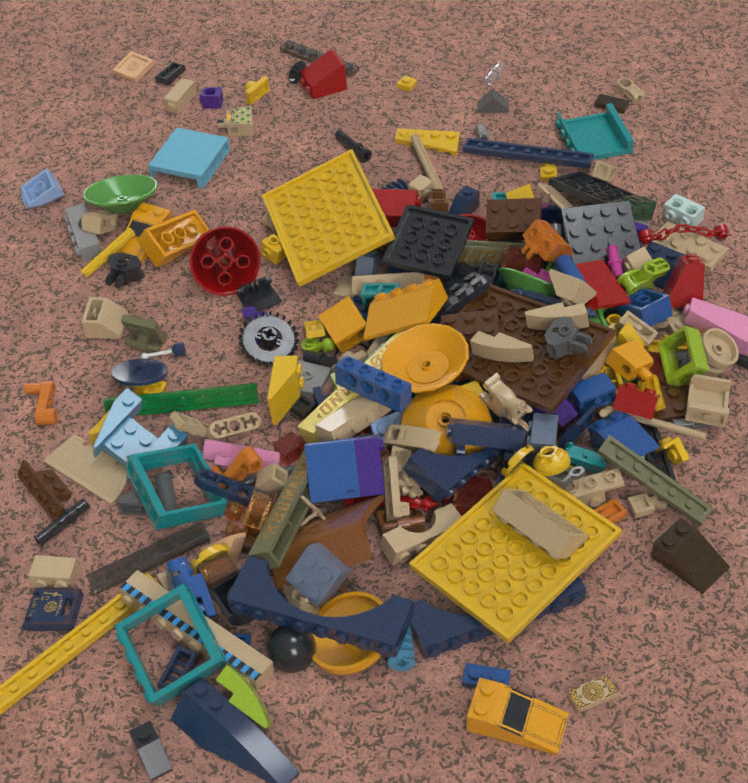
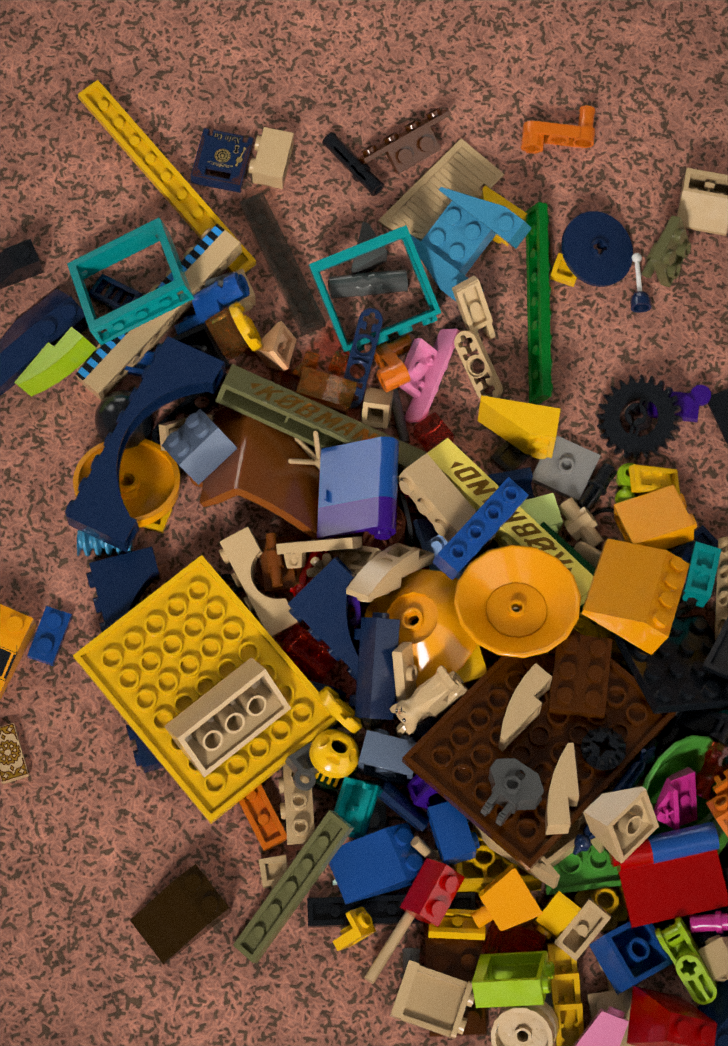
camera: 90 degrees right, 25 degrees up
none -> tan plate [392,642,418,703]
none -> black gear [581,726,626,770]

